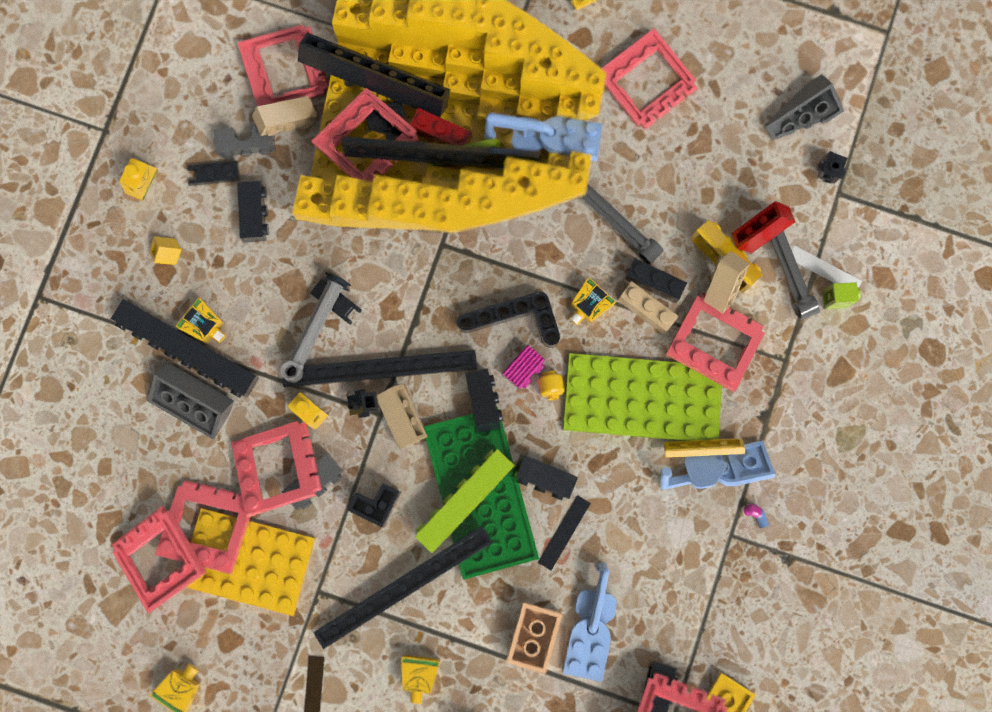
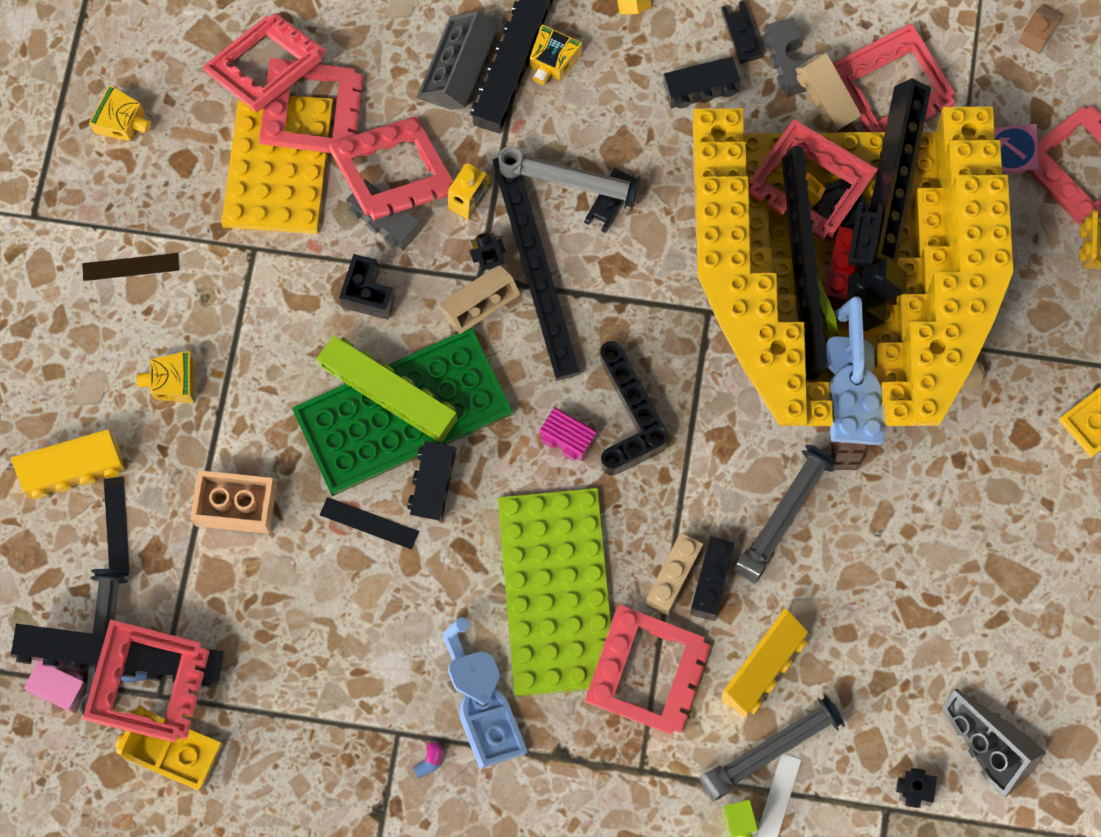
camera: 90 degrees right, 10 degrees down
black plate [313,525,493,650] -> none
black brick [465,368,503,433] -> none
yellow head [538,371,565,401] -> none
light blue plate [563,563,617,682] -> none
torso [569,278,616,326] -> none
coral hinge [601,28,697,129] -> none
yellow tile [664,438,745,457] -> none
tan brick [704,251,750,314] -> none
red brick [731,201,796,254] -> none
none -> black brick [847,258,907,332]
none -> black hinge [848,203,885,267]

